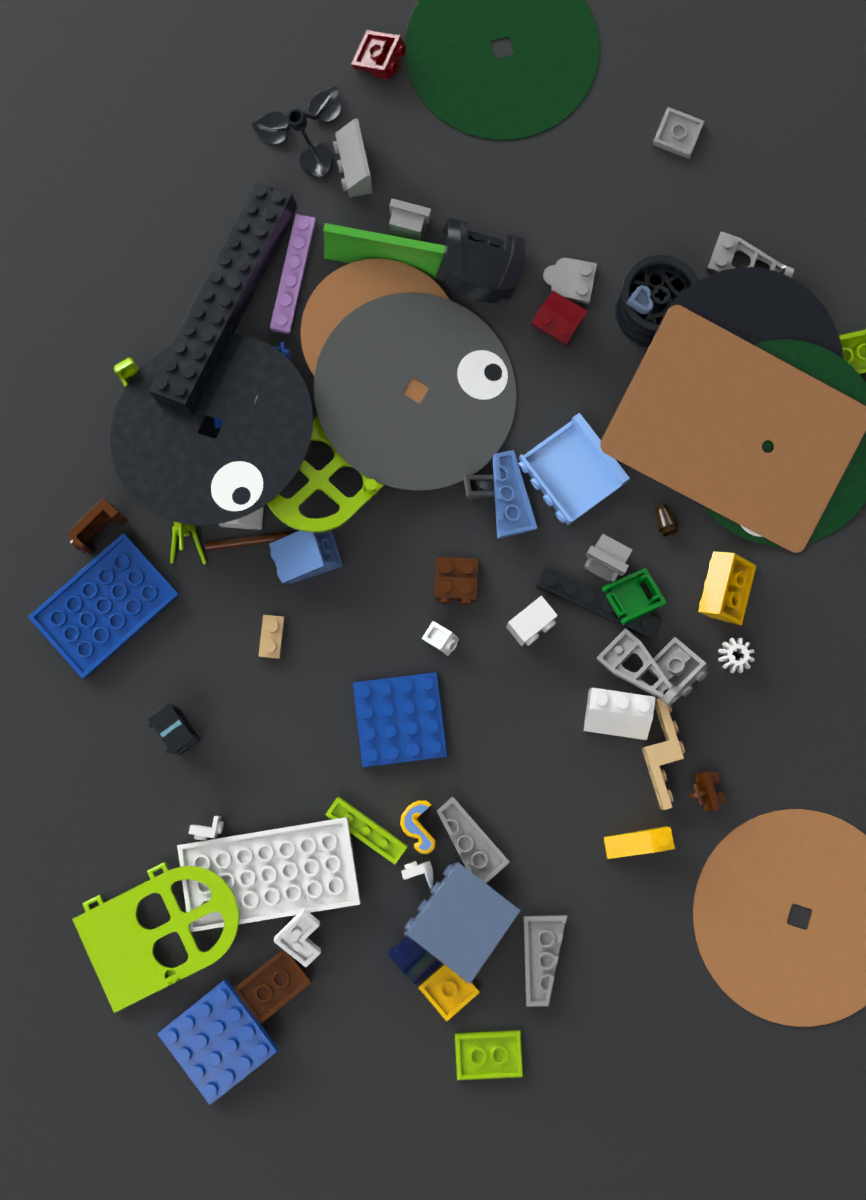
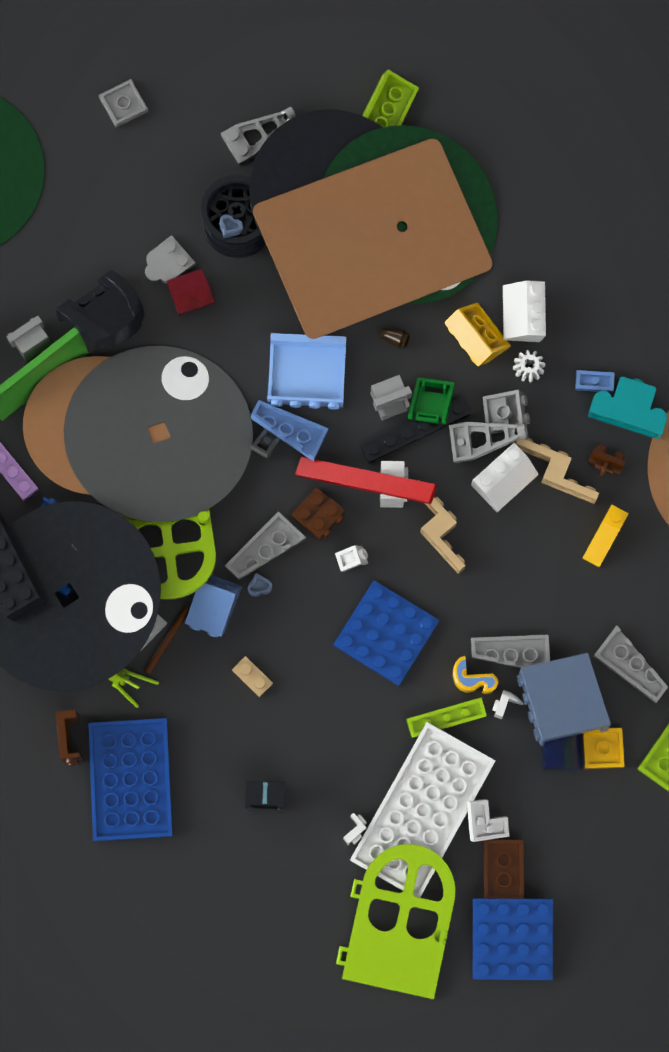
camera: 55 degrees left, 5 degrees down
none -> light grey wing [225,512,306,580]
none -> sand blue tile [248,573,272,597]
none -> tile [295,457,437,504]
none -> tan bracket [418,480,465,574]
none -> white slope [503,281,546,342]
none -> medium blue plate [575,370,614,393]
none -> teal brick [587,377,667,440]

